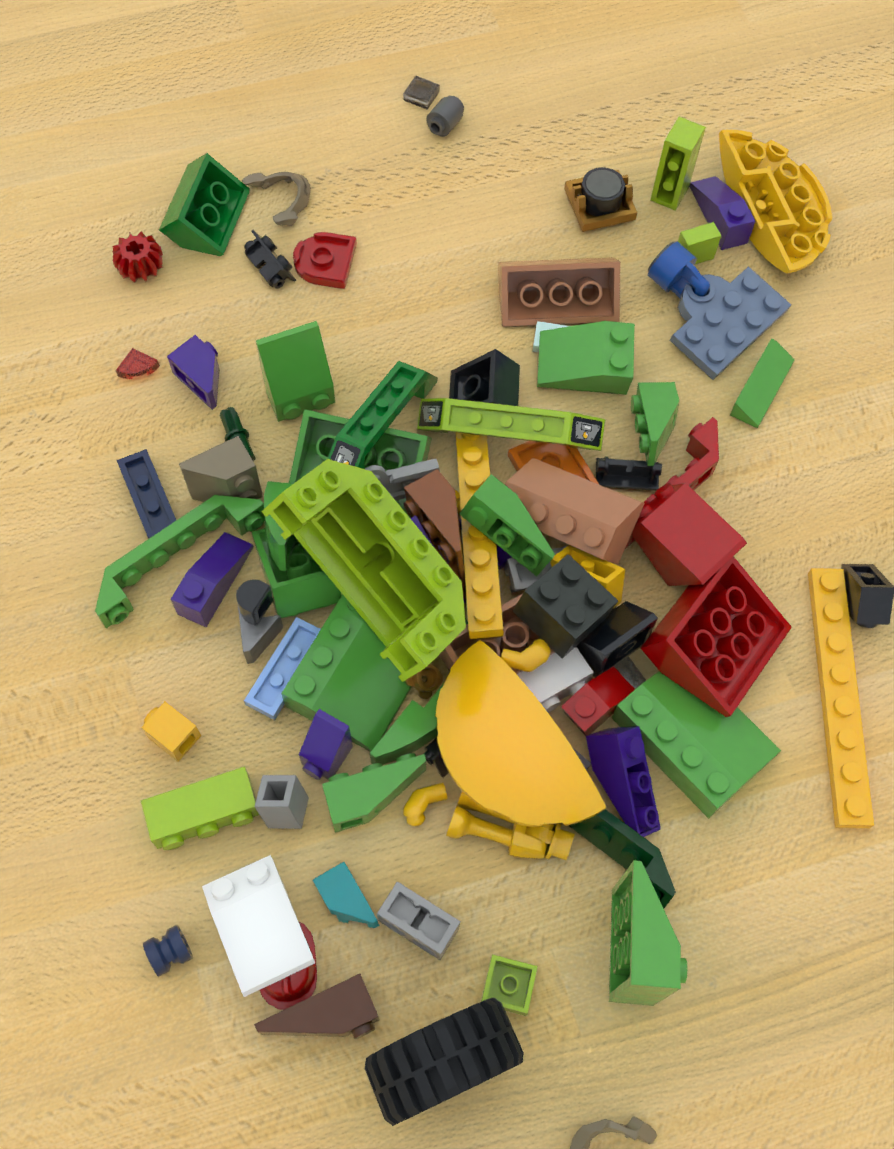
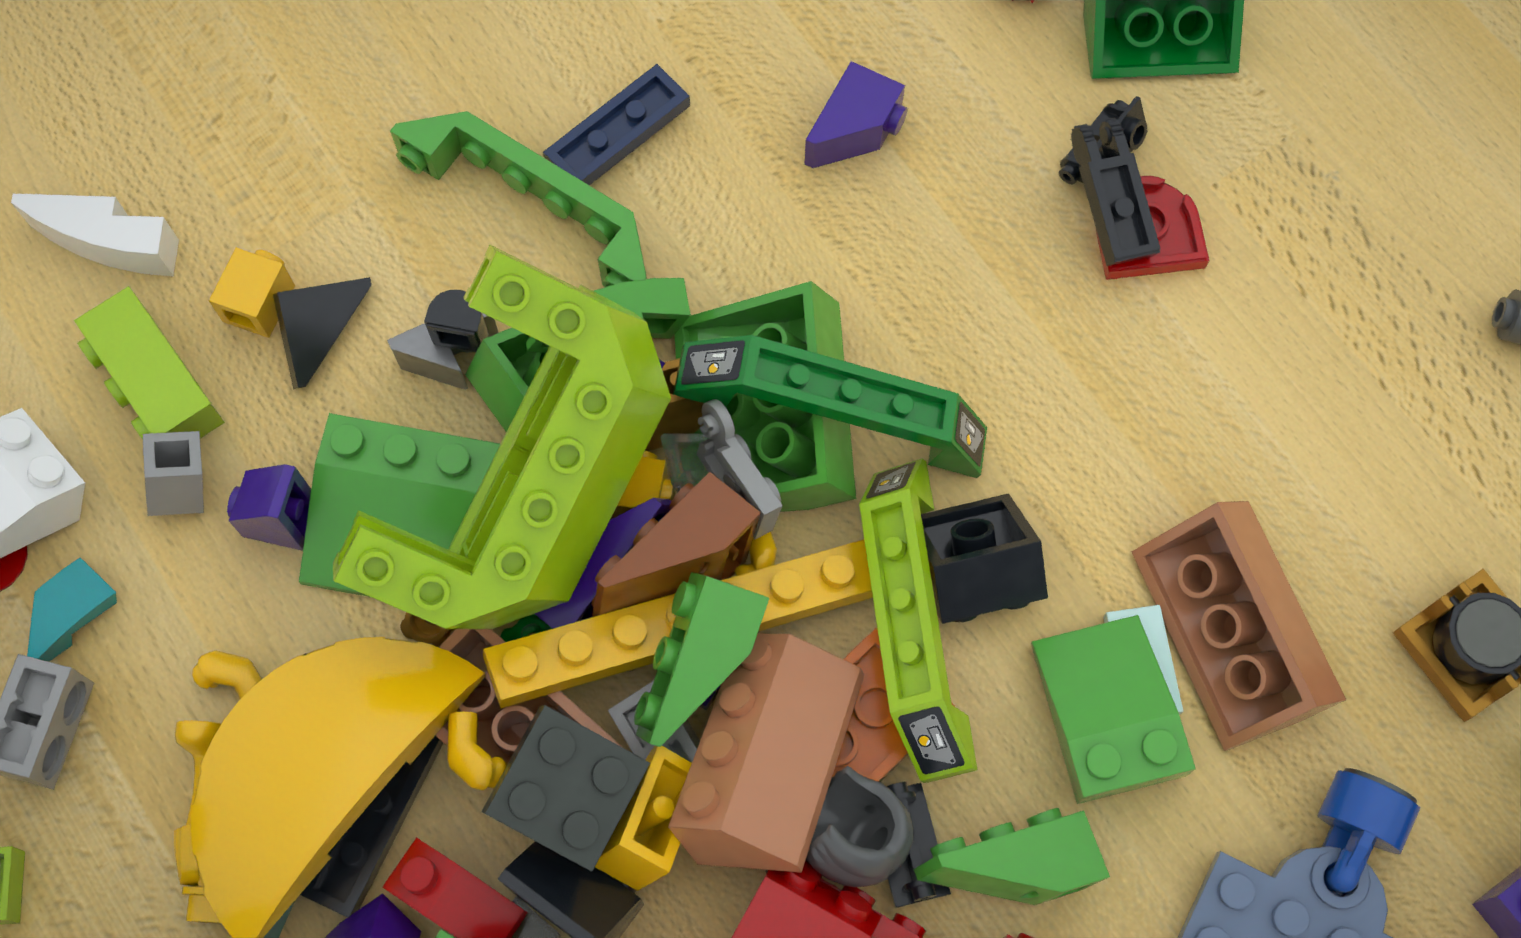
camera: 75 degrees right, 5 degrees up
clear red tile [115,348,160,379] -> none
dark purple slope [171,532,254,627] -> none
dark tan slope [179,436,263,502] -> none
dark green axle [220,407,256,460] -> none
dark tan helmet [242,172,311,225] -> none
light blue plate [244,617,321,720] -> none
bright green slope [256,321,336,422] -> none
bright green slope [322,753,426,833] -> none
bright green slope [370,682,445,765] -> none
white brick [517,647,594,713] -> none
lime piece [678,222,721,265] -> none
none -> white slope [11,194,179,277]
none -> black tile [273,277,372,389]
none -> dark grey piece [806,766,913,887]
none -> black hinge [1070,118,1161,267]

